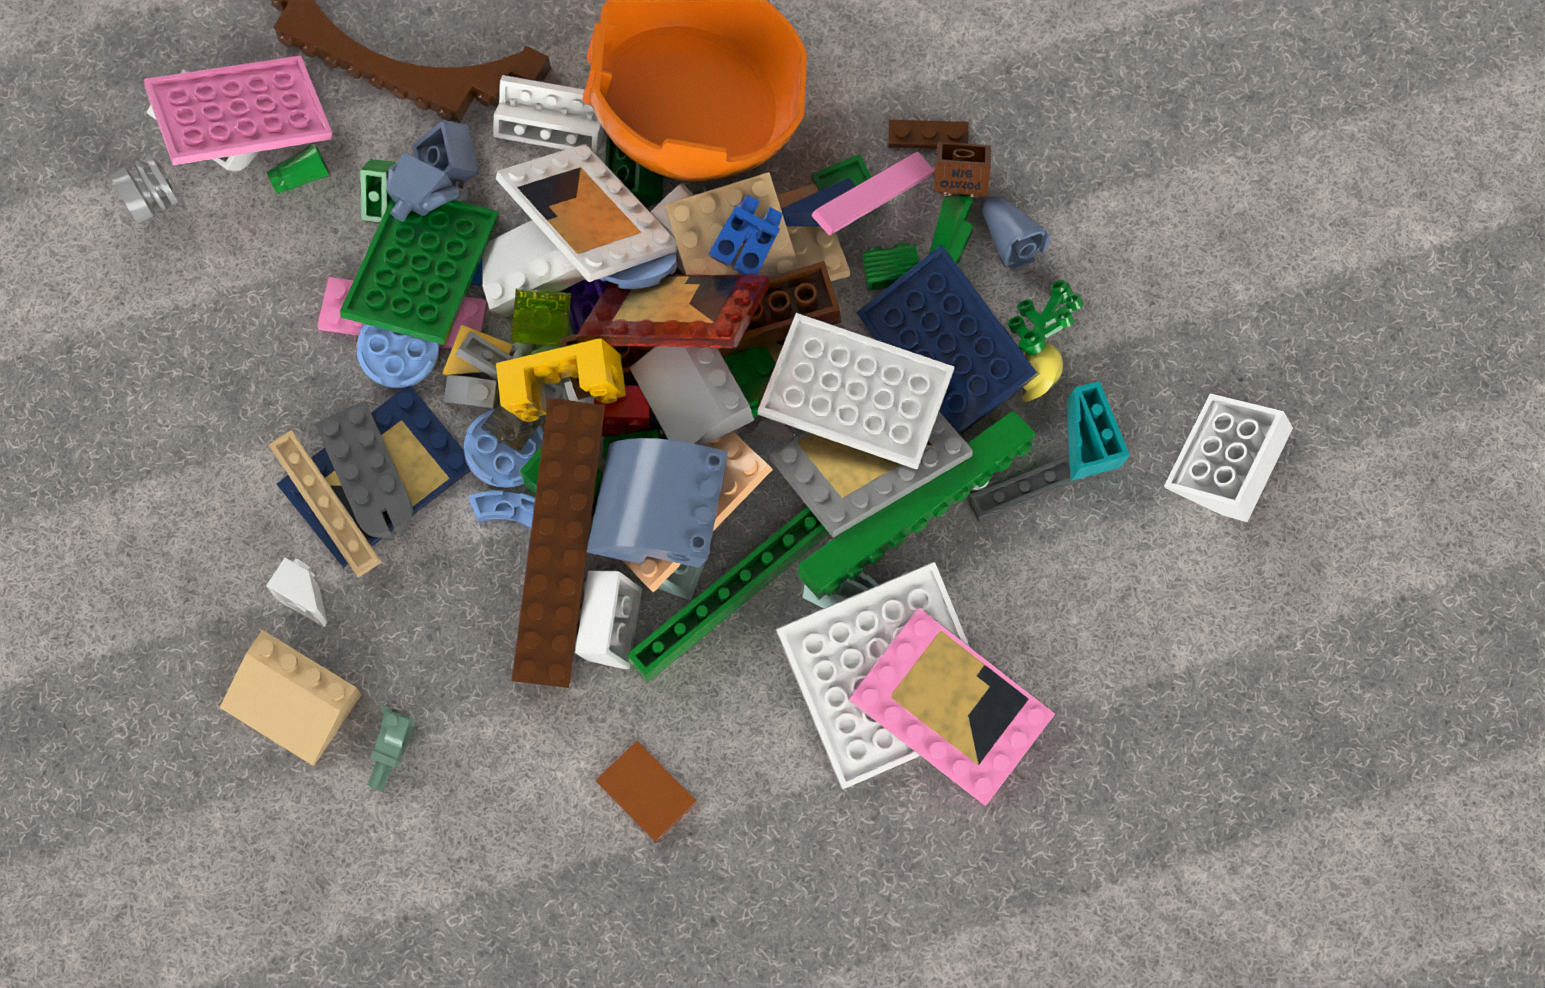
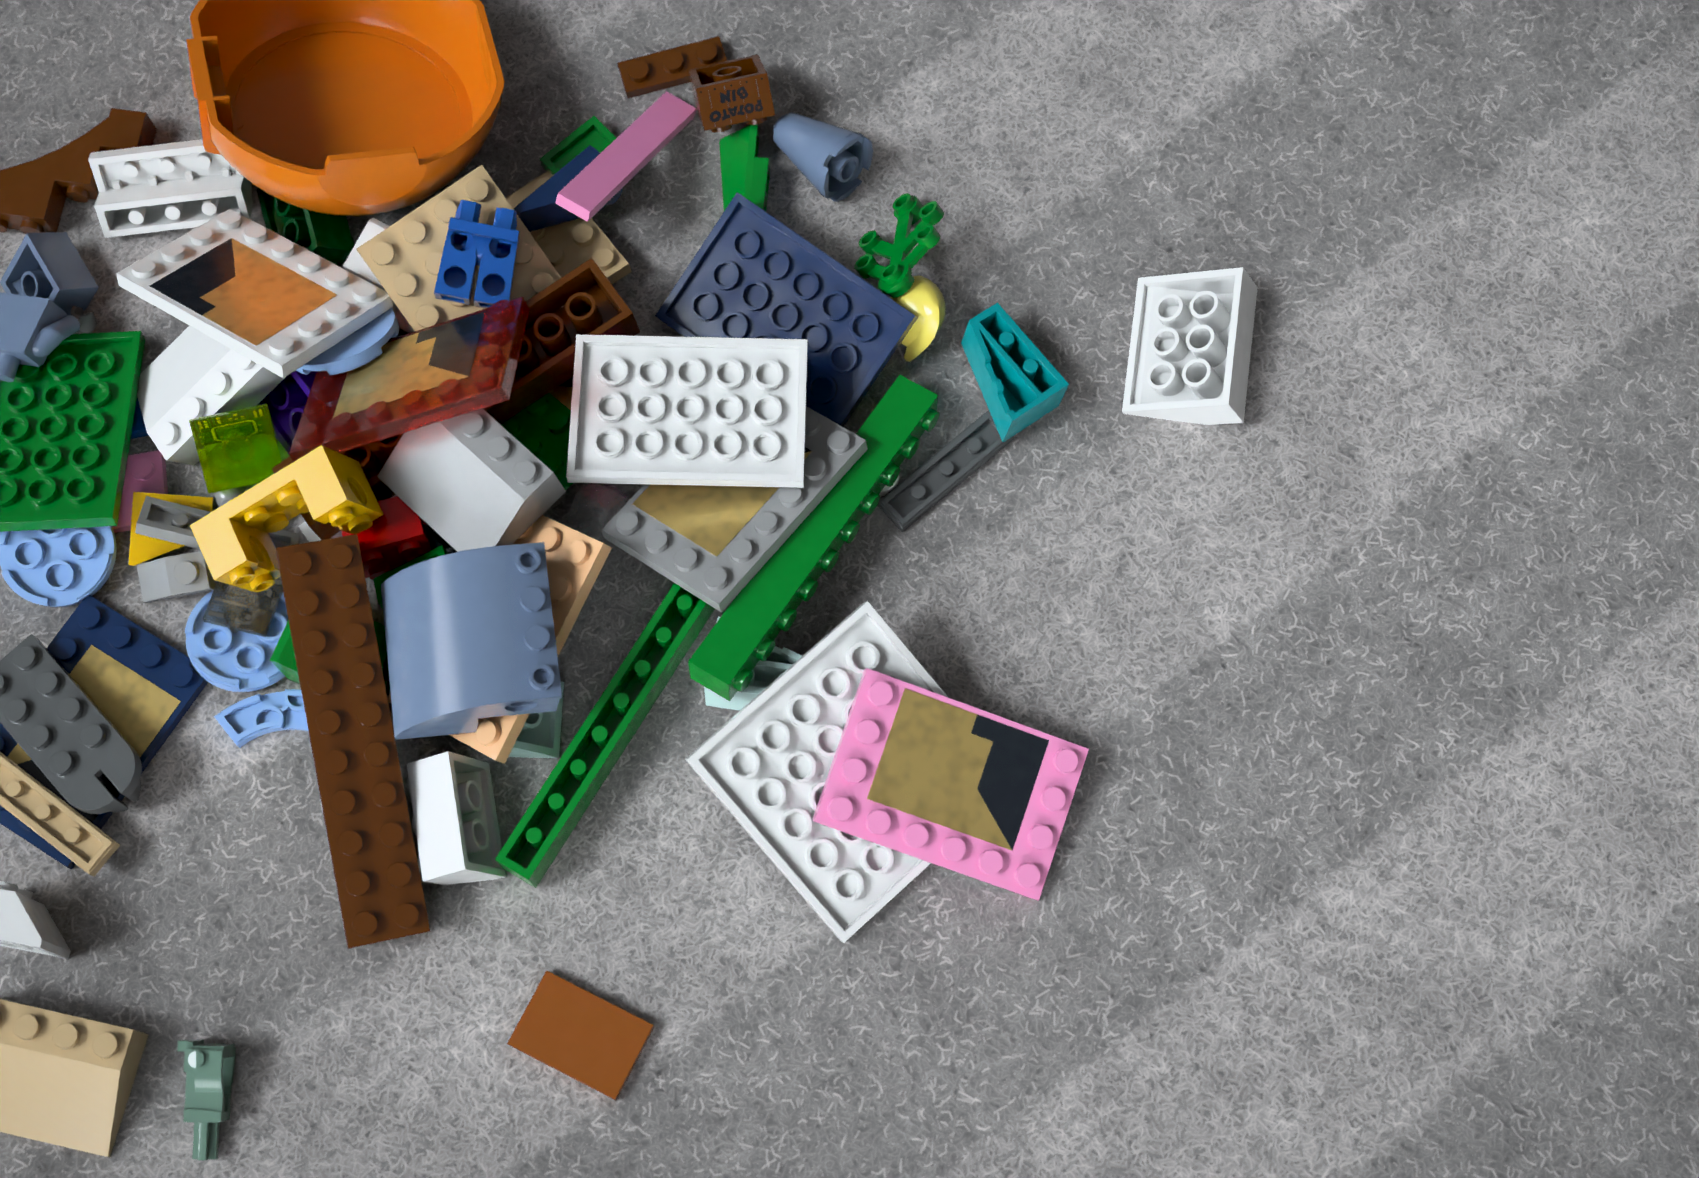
camera: 20 degrees left, 0 degrees up
green brick [862,243,919,291] -> none

